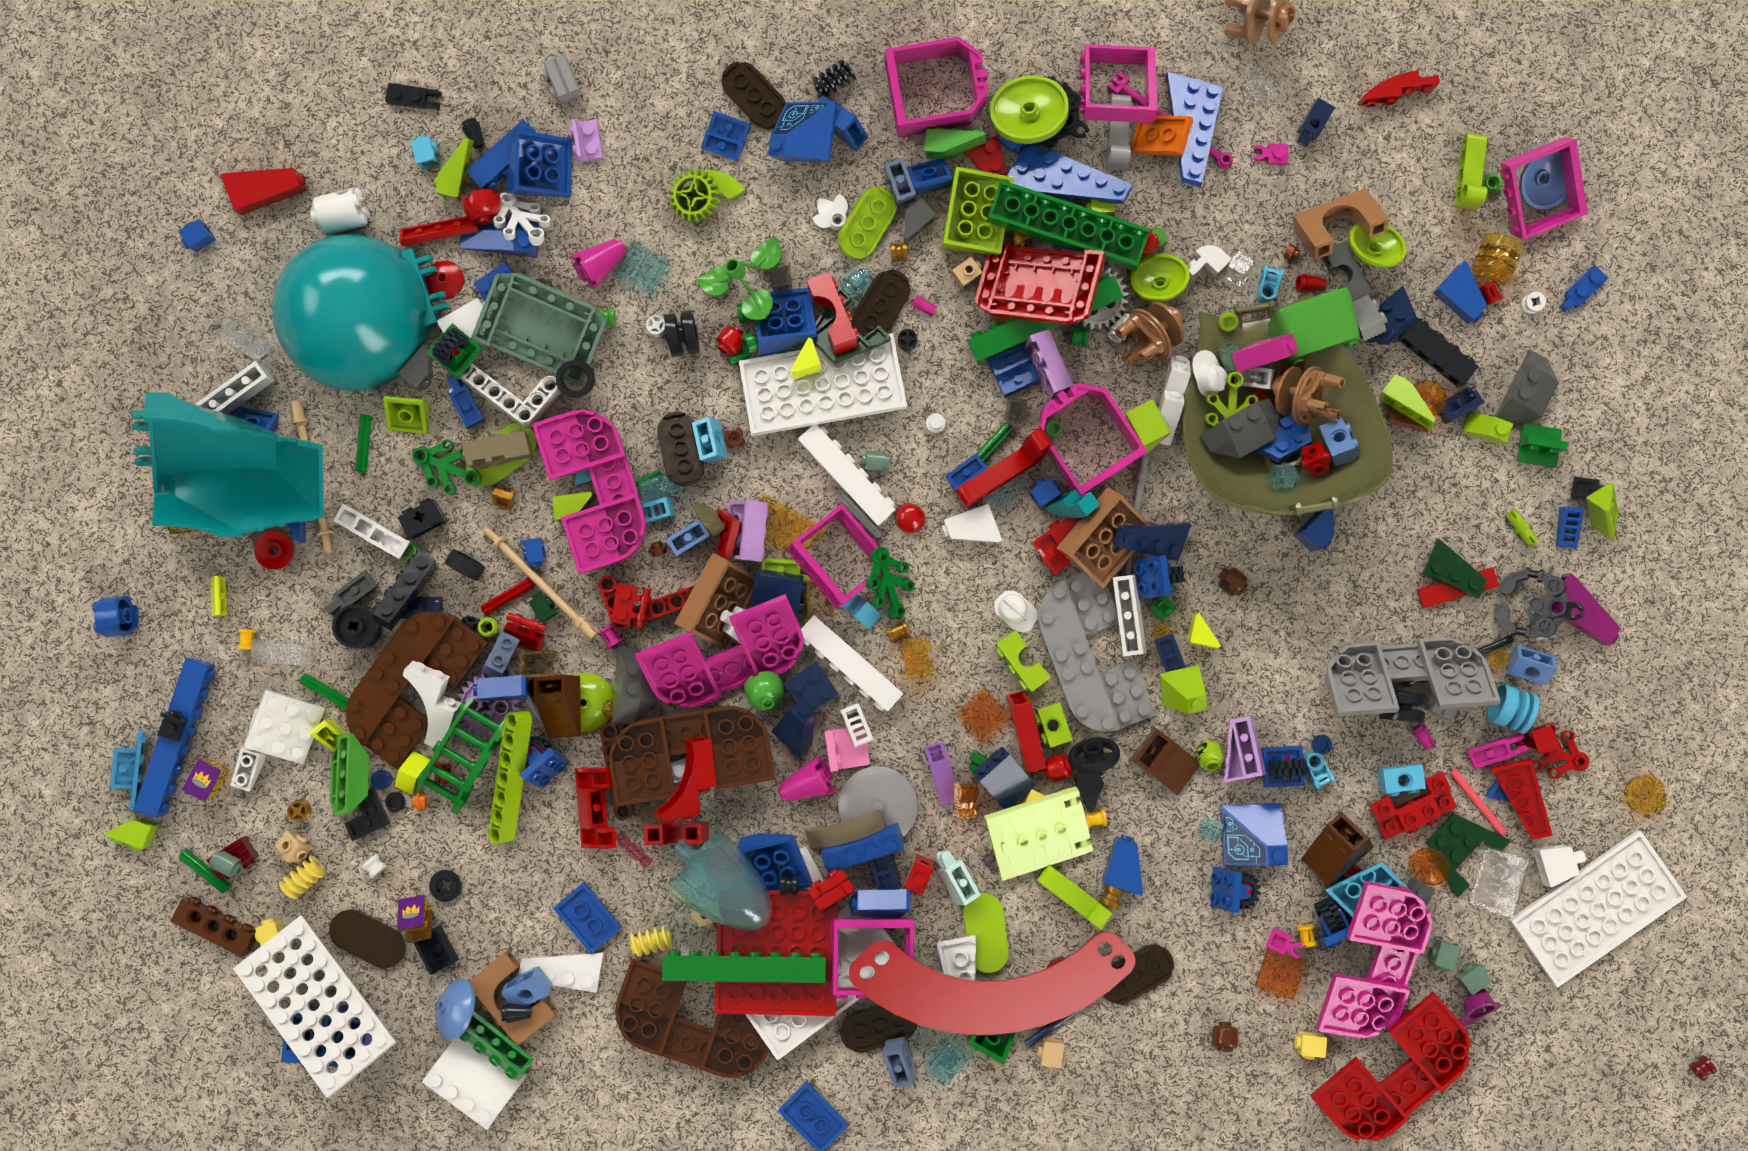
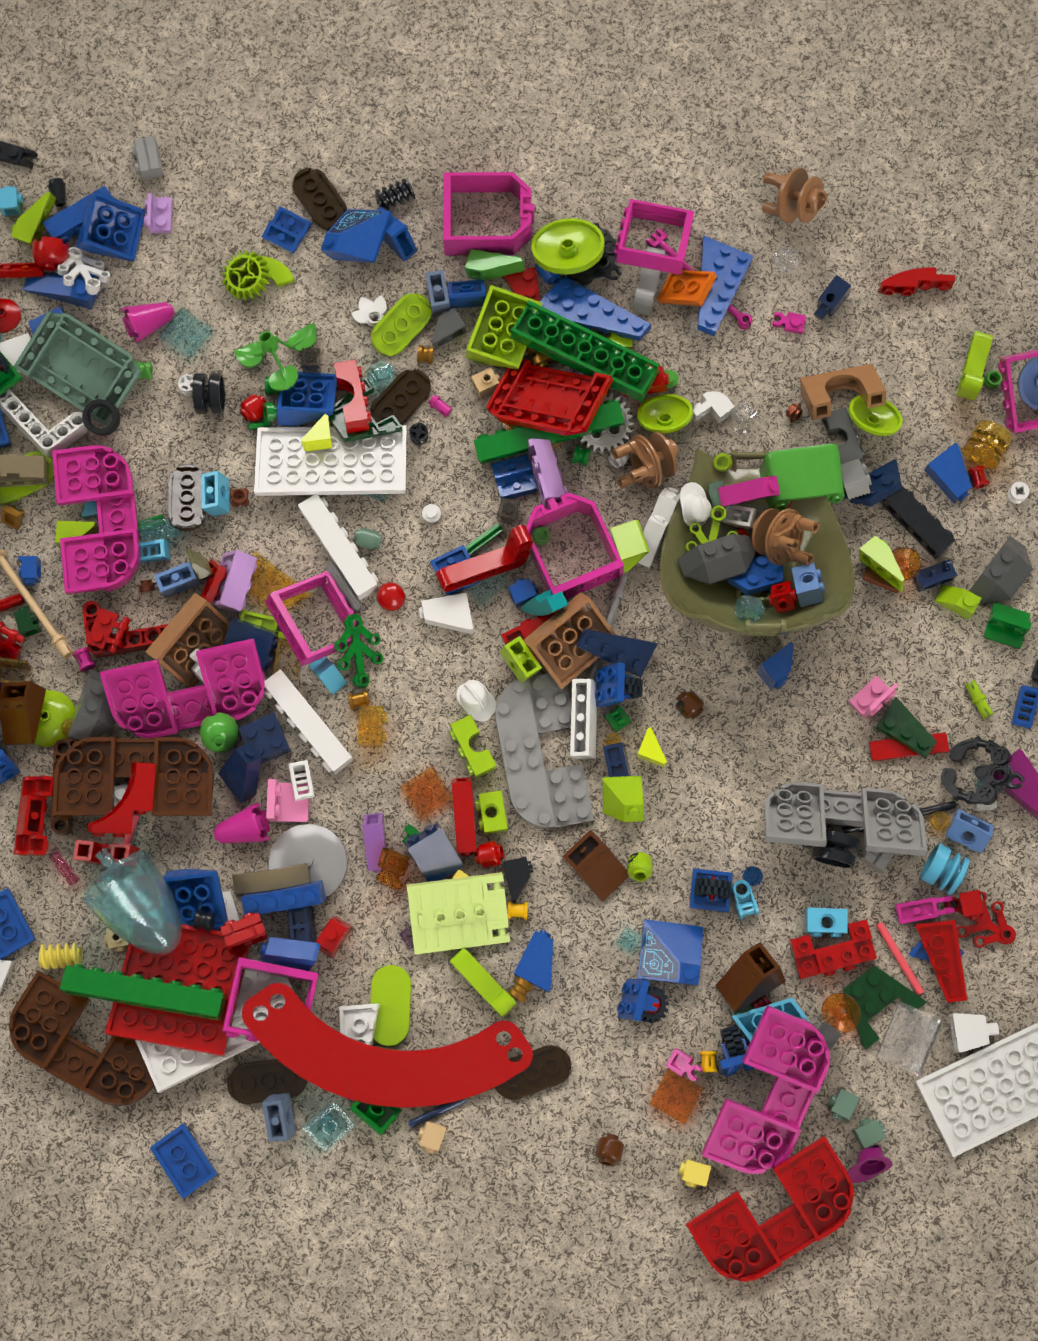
camera: 15 degrees right, 10 degrees down
light aqua hinge [935,851,981,906] -> none
black wheel [1068,738,1120,774] -> none
lavender wedge [1223,716,1267,783] -> none
medium azure piece [1256,264,1284,304] -> none
red cone [1295,273,1327,293] -> none
dark pink pin [1412,724,1436,750] -> none
none -> lime brick [499,636,542,683]
none -> bright pink bracket [848,676,898,719]

